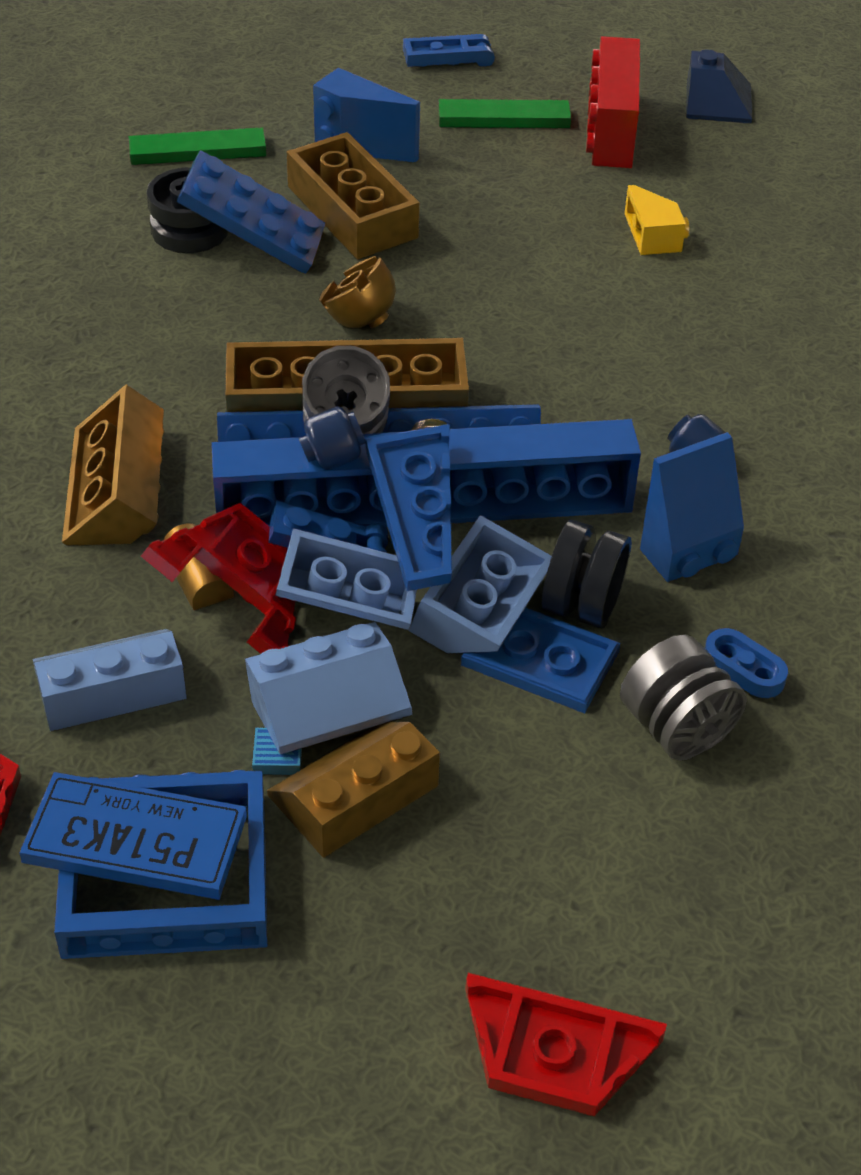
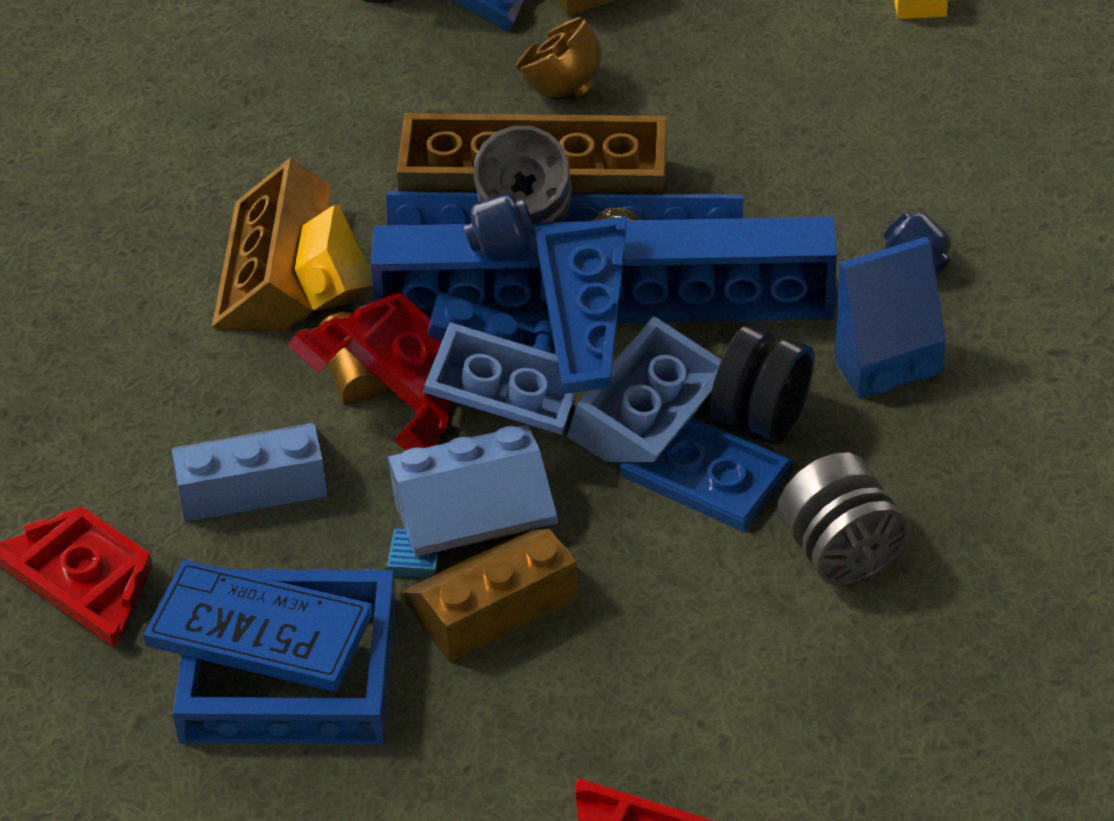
camera: 10 degrees right, 0 degrees up
blue plate [705,628,788,698] -> none
none -> yellow slope [294,204,373,310]

